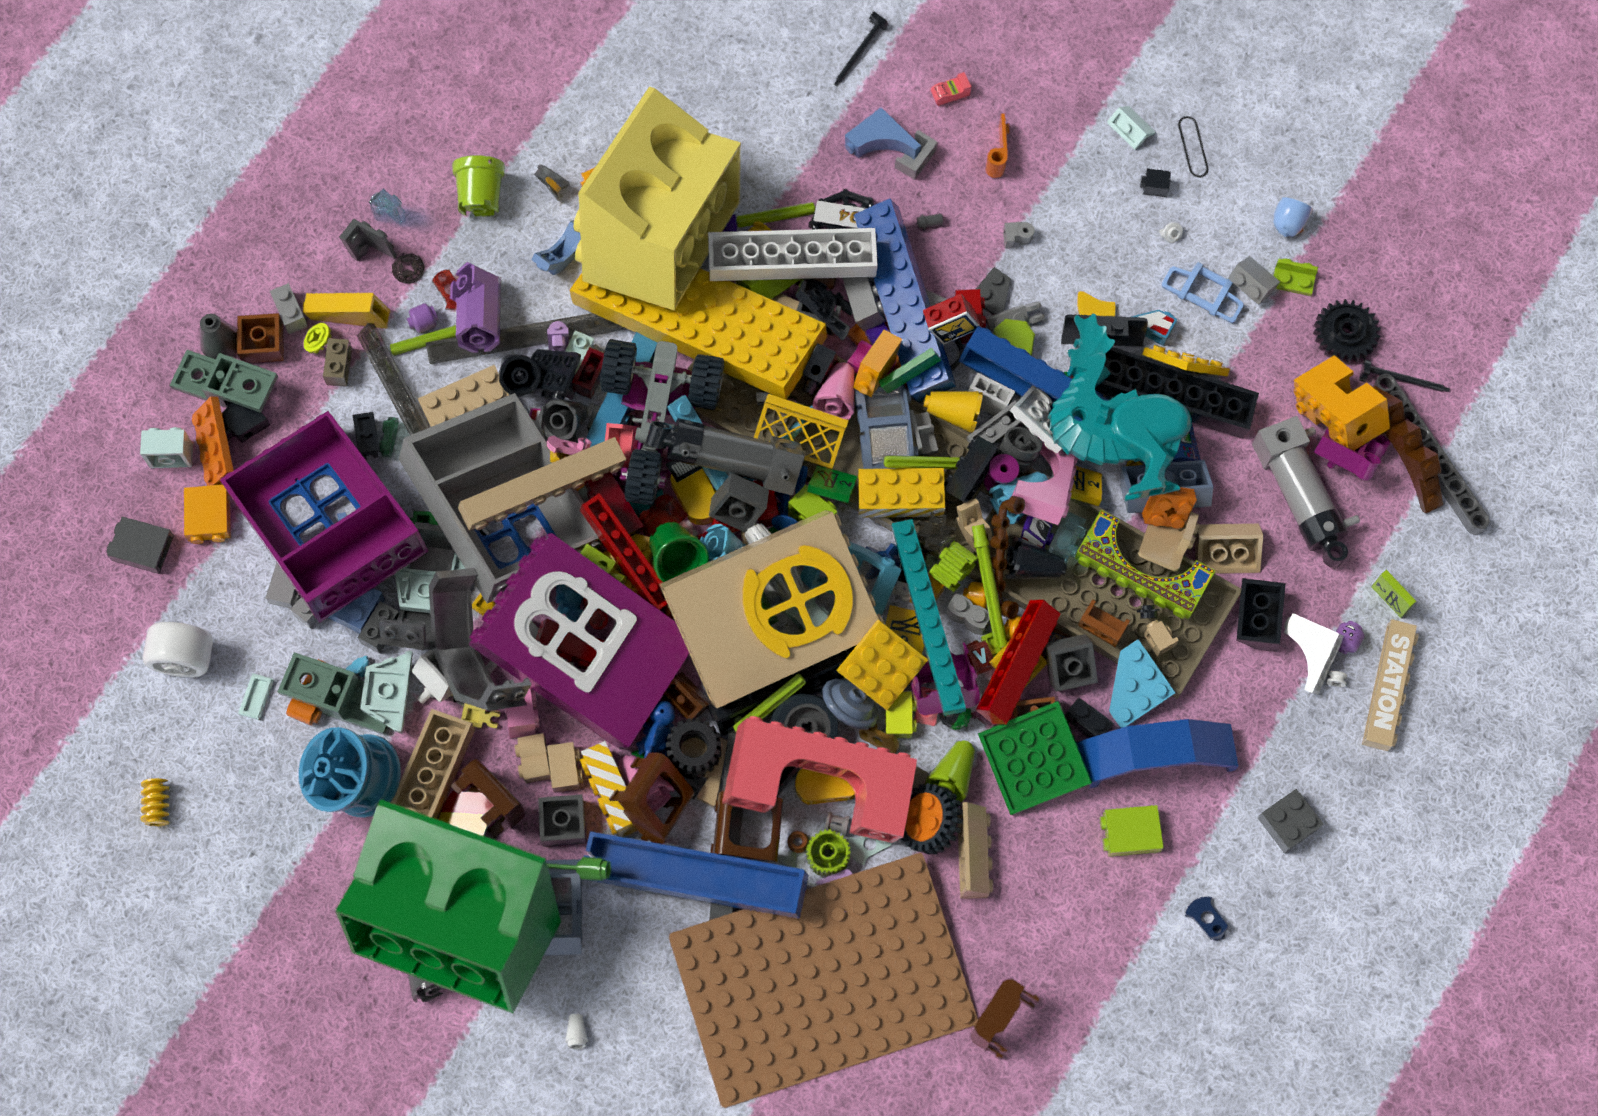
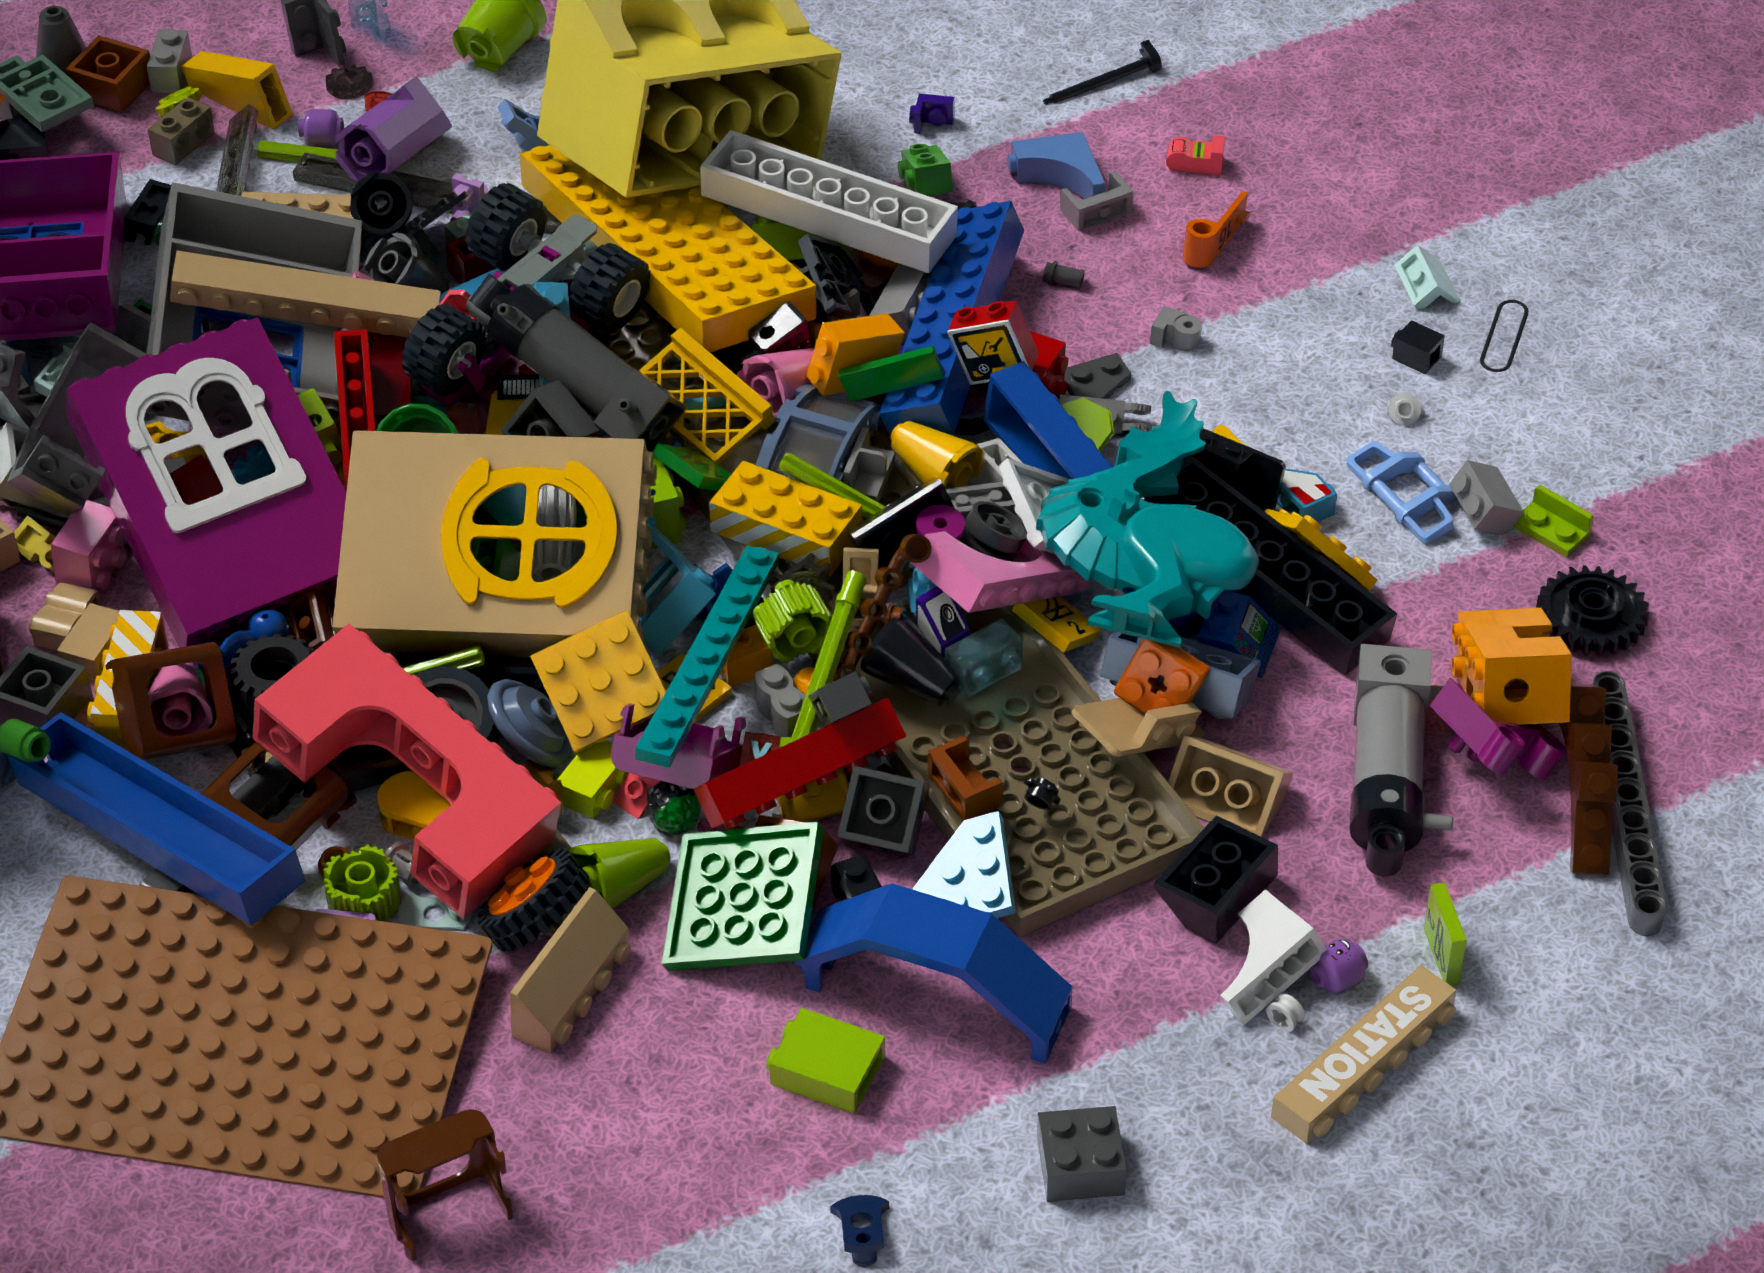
camera: 30 degrees right, 25 degrees down
arch [1075,510,1215,620] -> none
tan brick [1144,620,1179,657] -> none
light blue piece [1273,197,1313,237] -> none
black piece [1359,359,1450,392] -> none
none -> dark grey brick [808,671,873,727]
none -> bright green brick [898,144,953,196]
none -> dark purple bracket [909,93,955,134]

